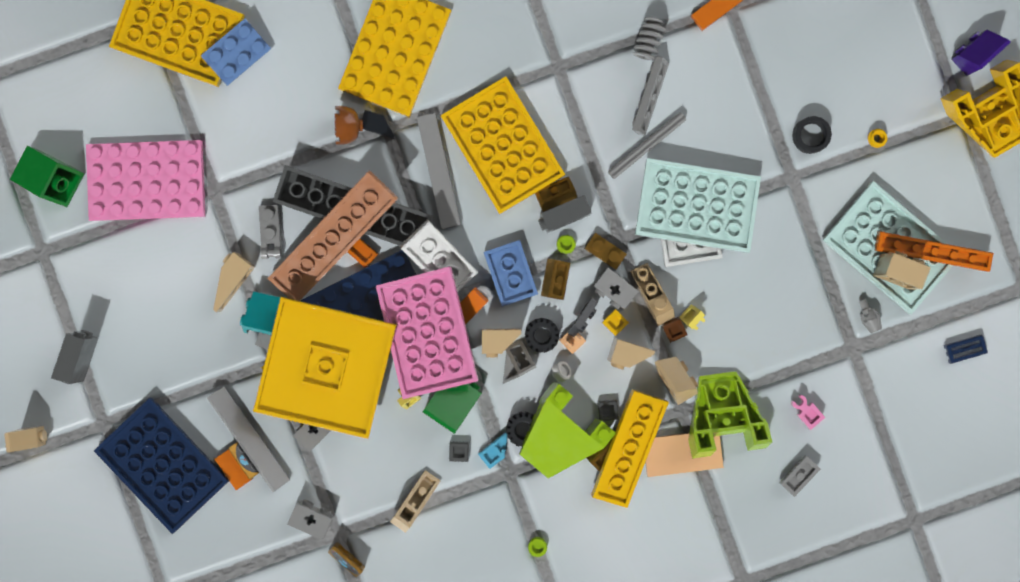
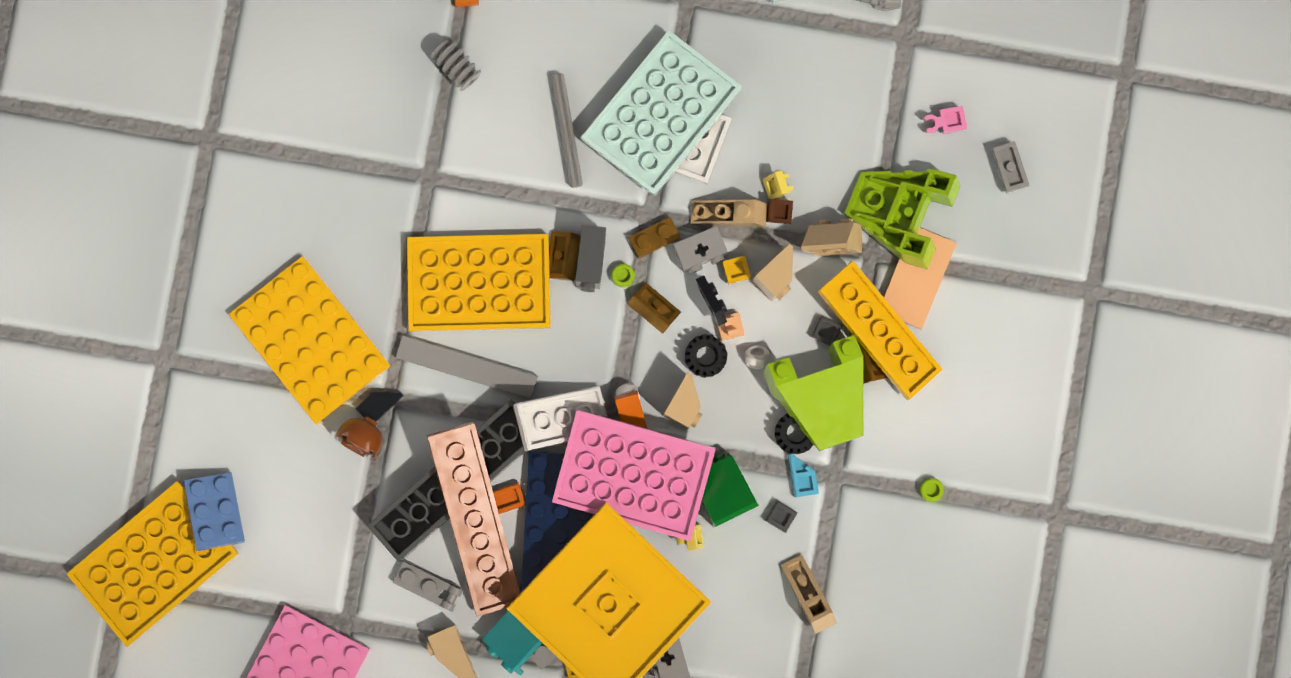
camera: 70 degrees left, 5 degrees down
medium blue plate [484,240,538,307] -> none
light grey slope [503,340,536,384] -> none
light grey plate [632,56,669,136] -> none

